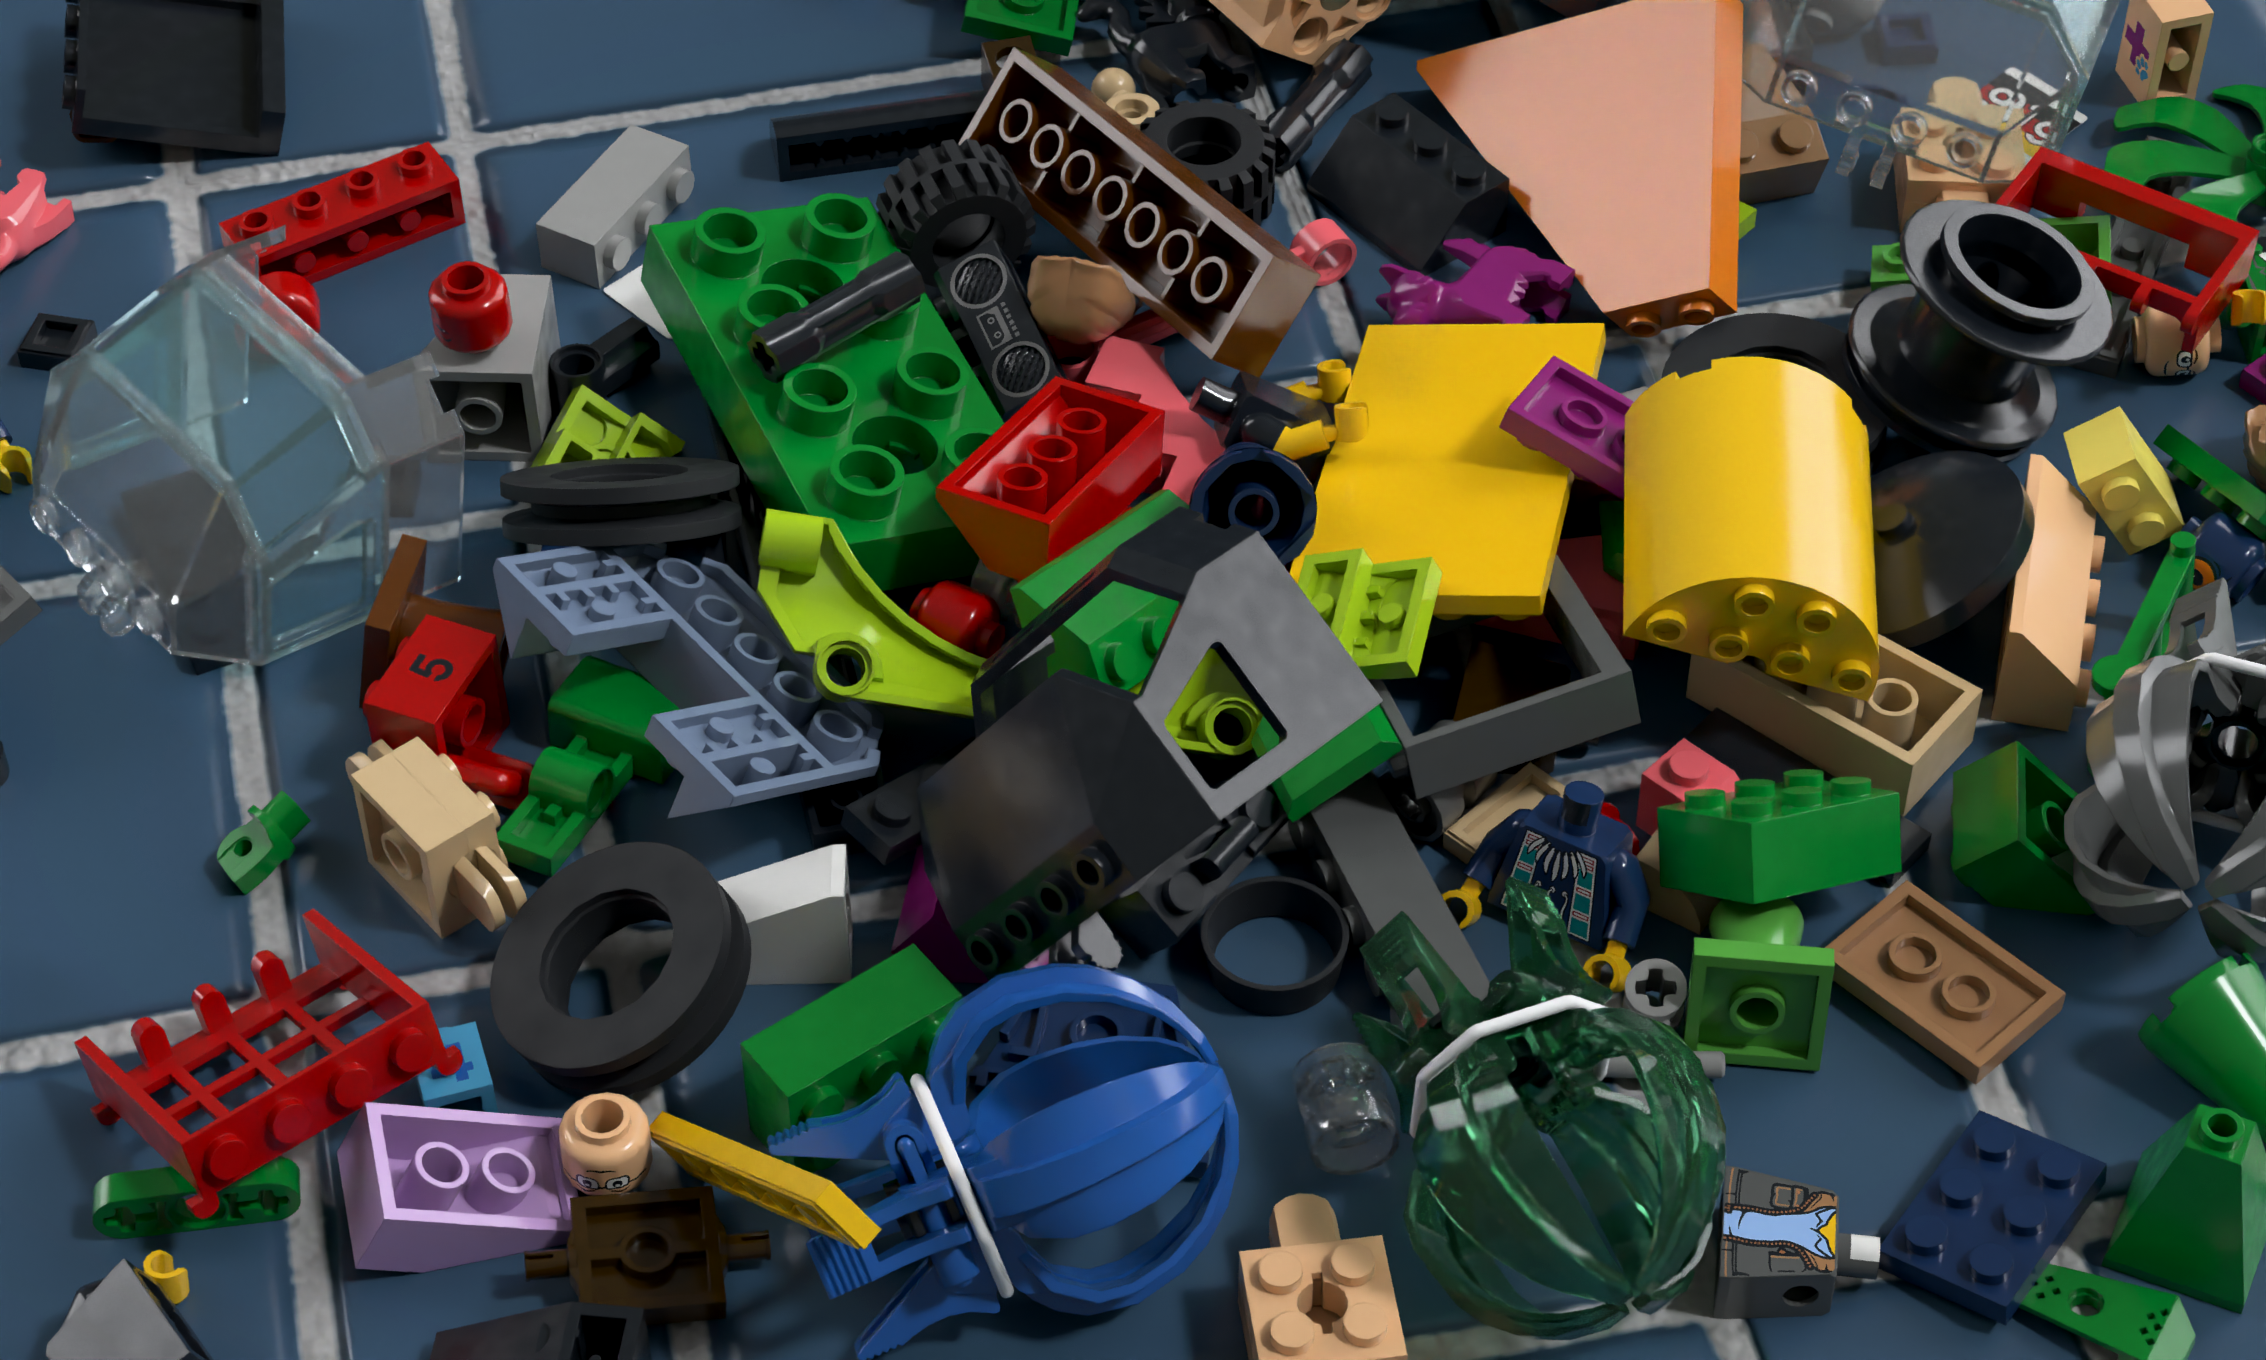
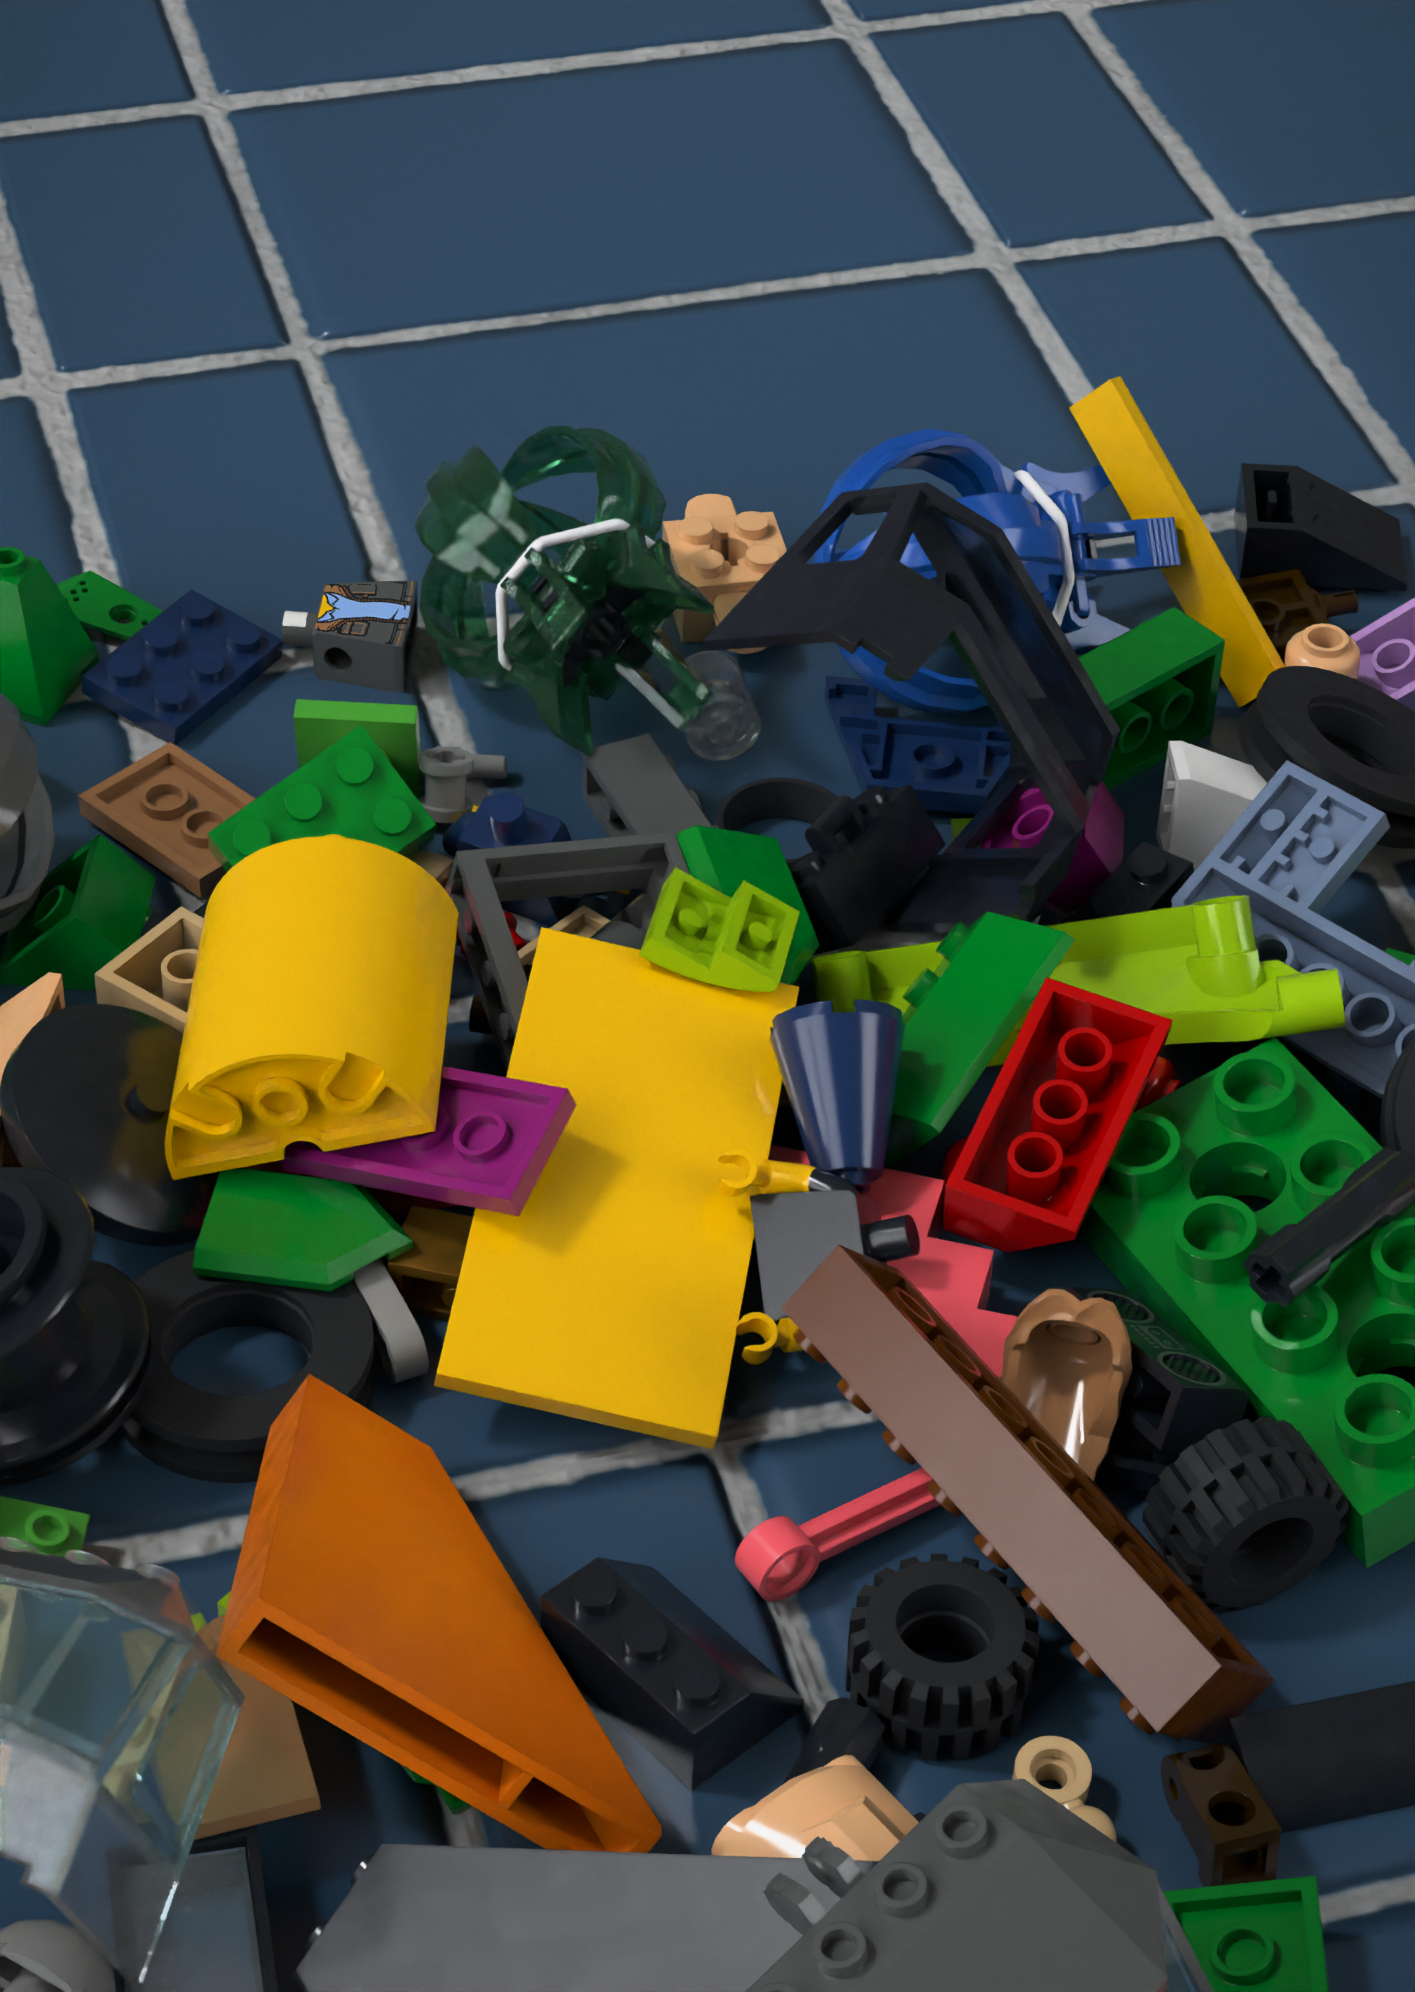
camera: 175 degrees right, 5 degrees down
magenta animal [1375,238,1575,325] -> none

